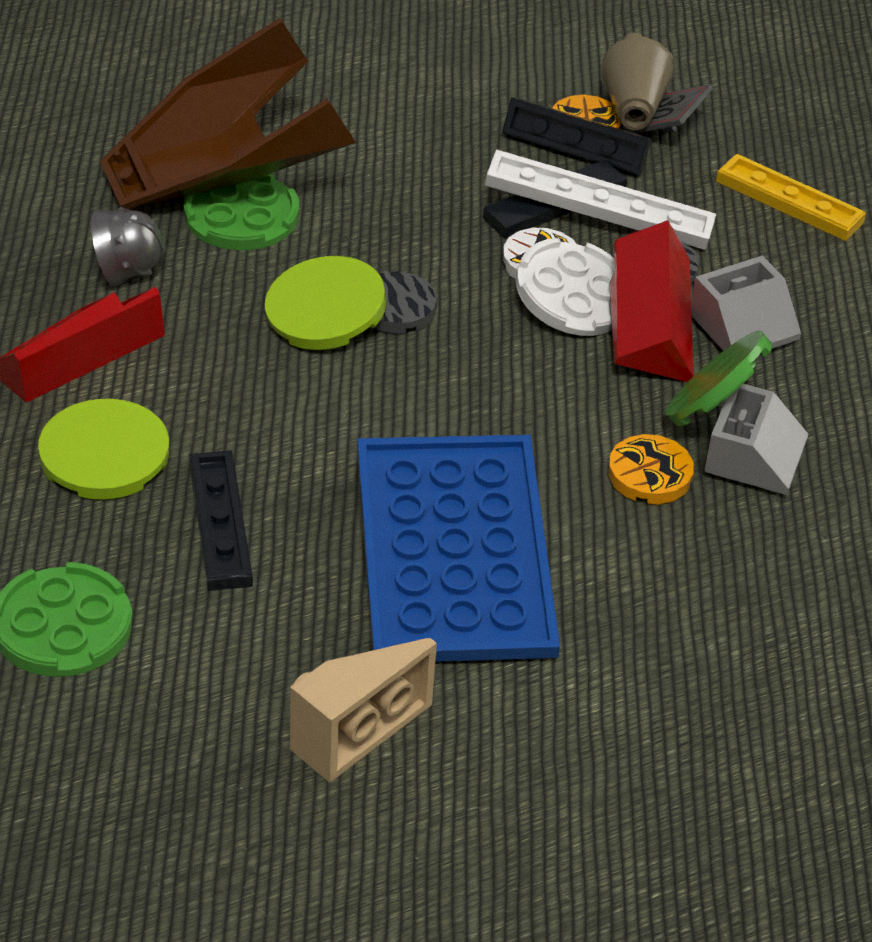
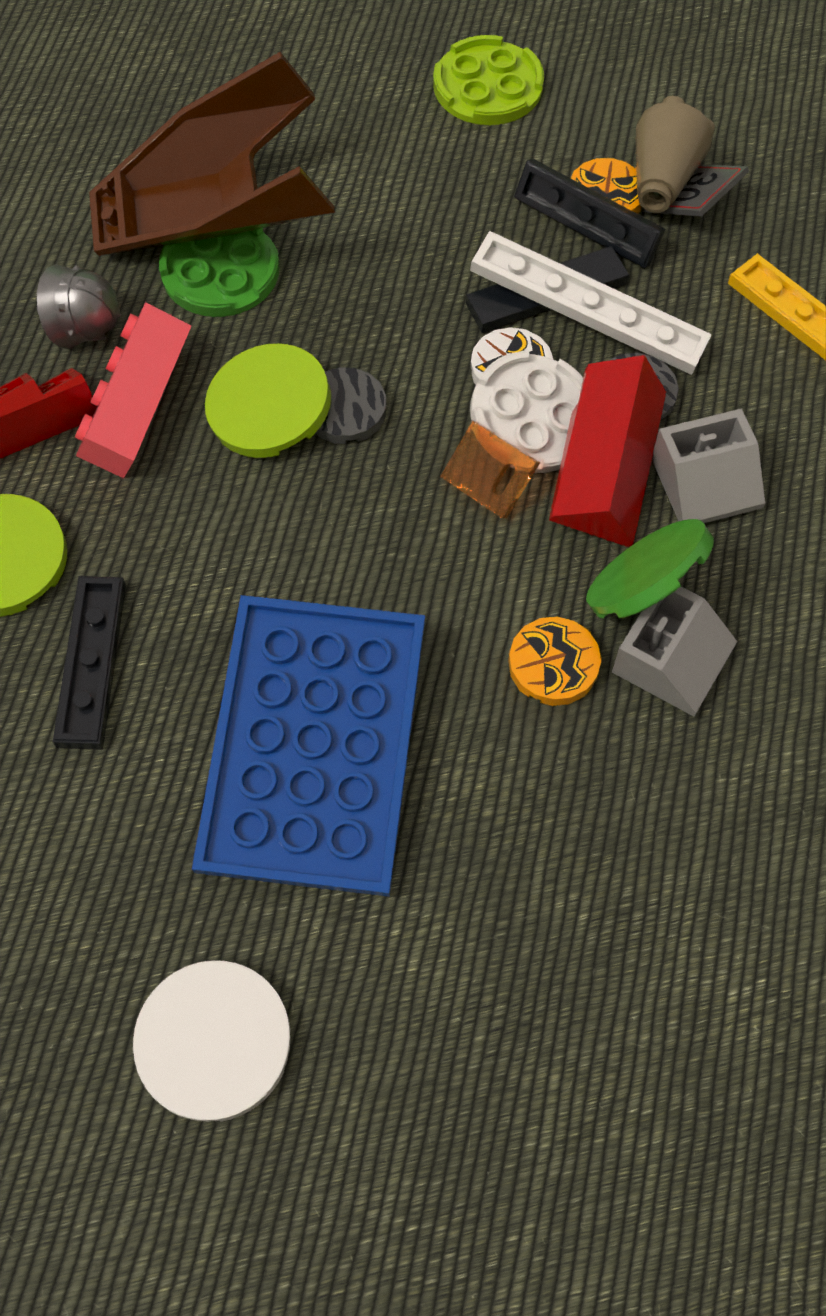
camera: 15 degrees right, 20 degrees up
tan slope [290,638,437,783] -> none
none -> coral brick [75,302,191,478]
none -> white tile [133,961,291,1122]
none -> lime tile [433,35,544,125]
none -> clear orange piece [440,421,541,518]

